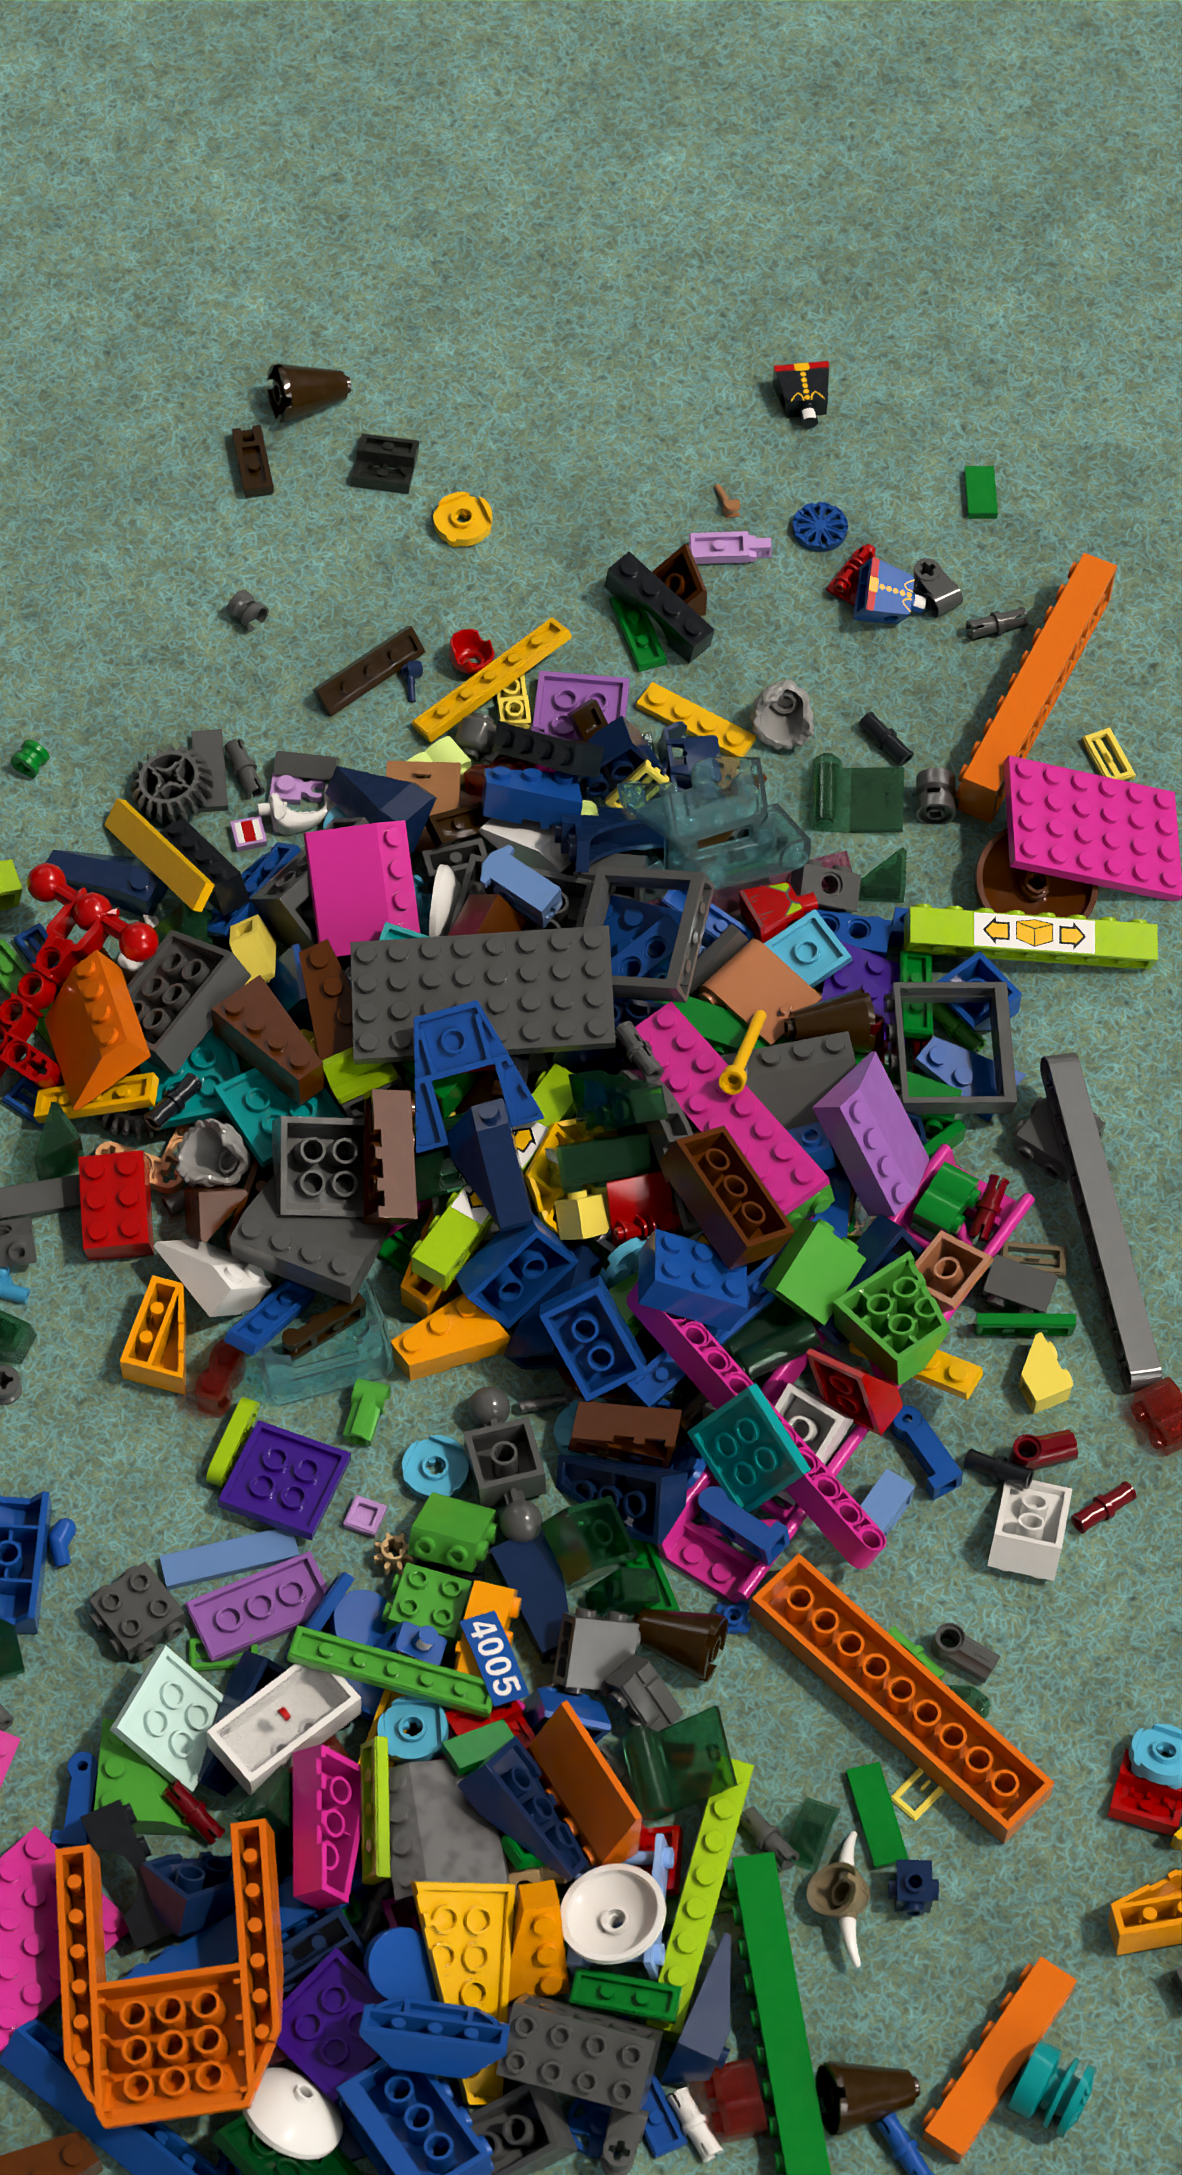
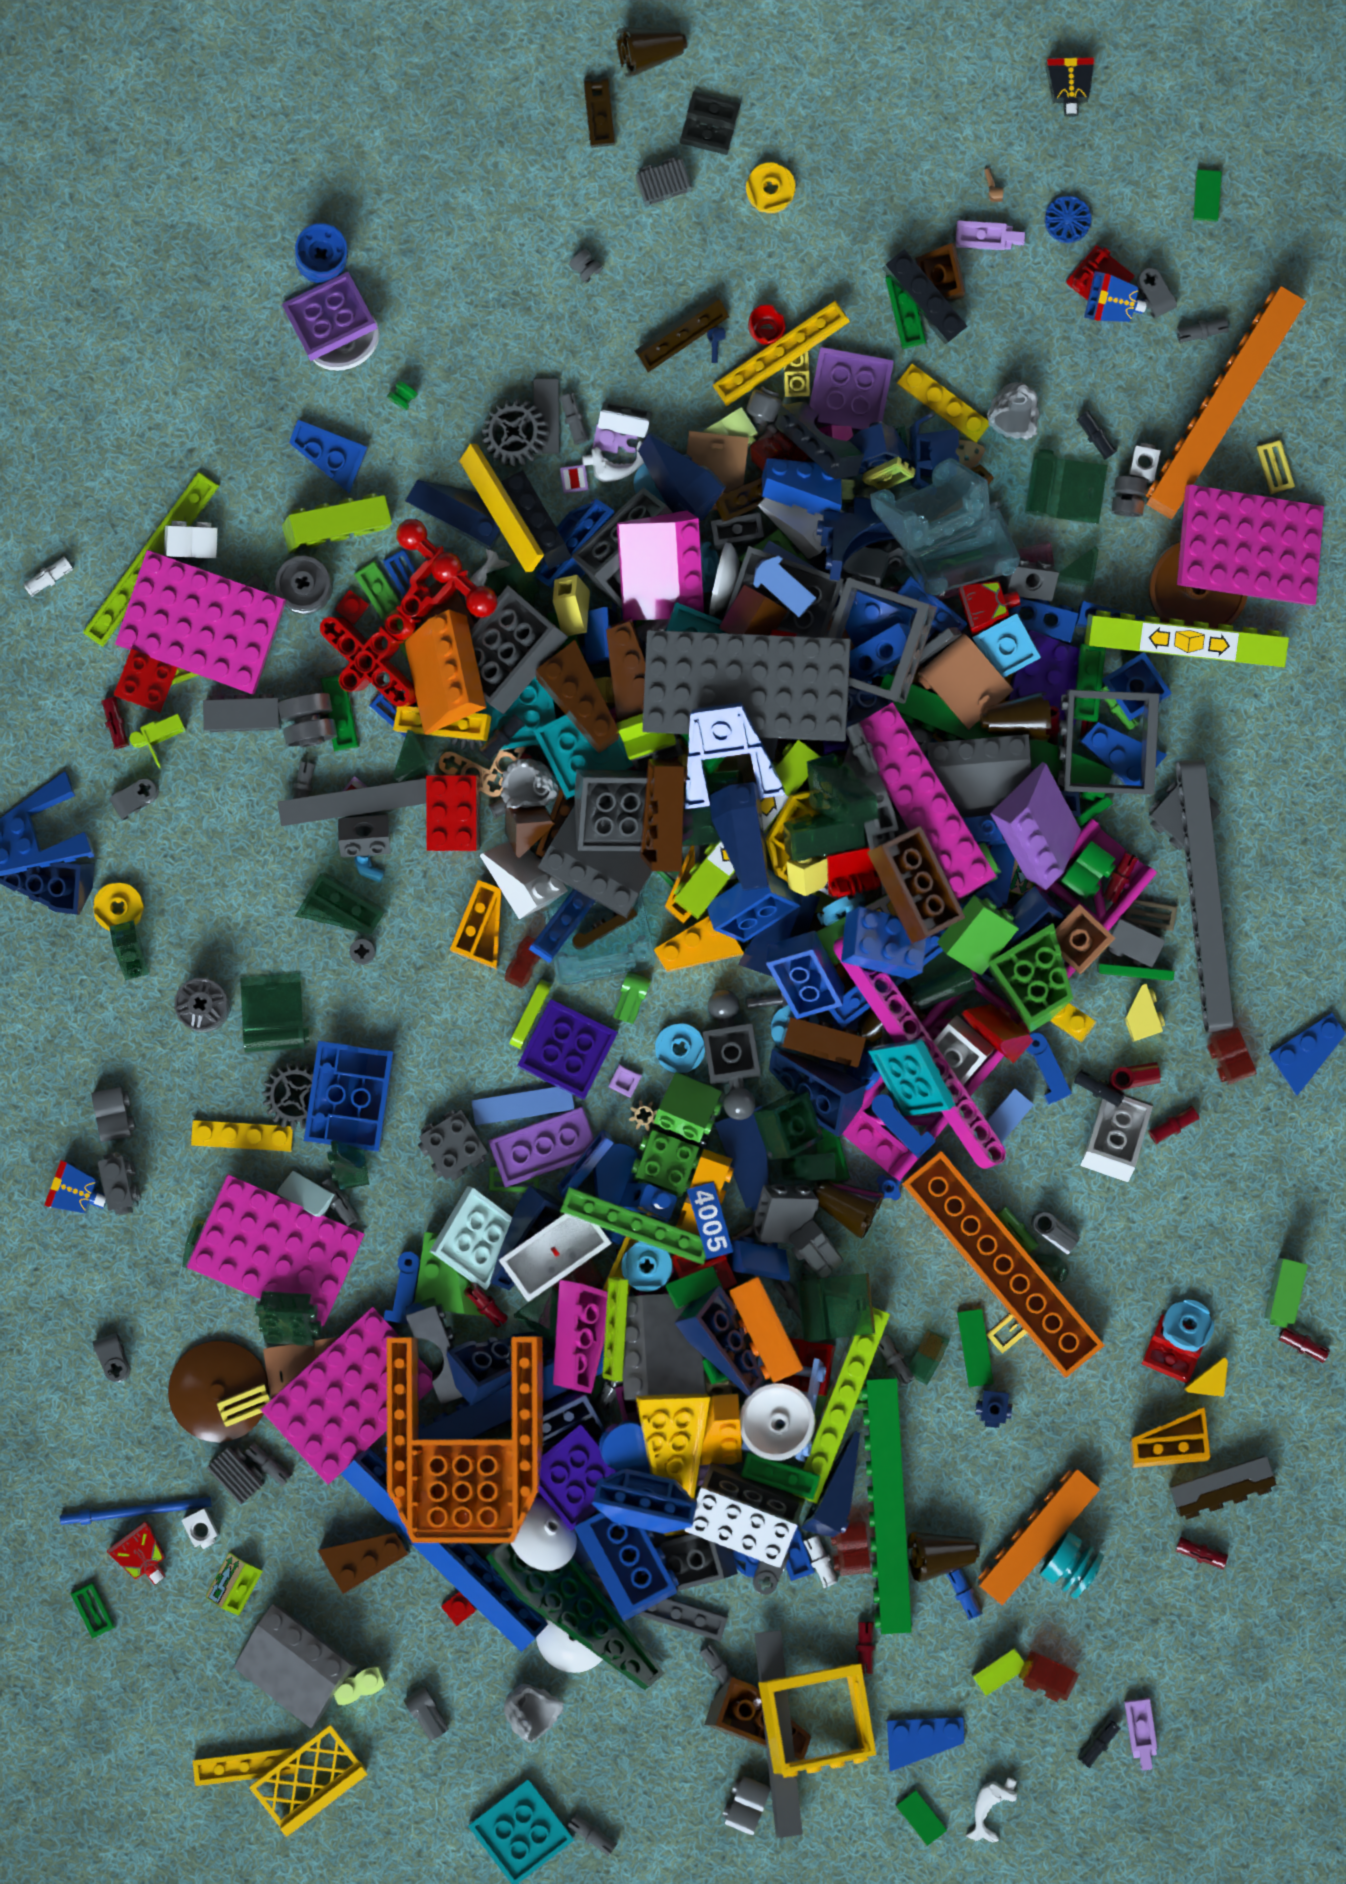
camera: 10 degrees right, 25 degrees up
blue arm [48,1518,76,1567] -> none
dark brown plate [567,699,608,741] -> none
yellow piece [719,1010,767,1095] -> none
dark tan helmet [806,1831,870,1968] -> none
none -> dark grey brick [635,158,692,207]
none -> white brick [1129,443,1160,483]

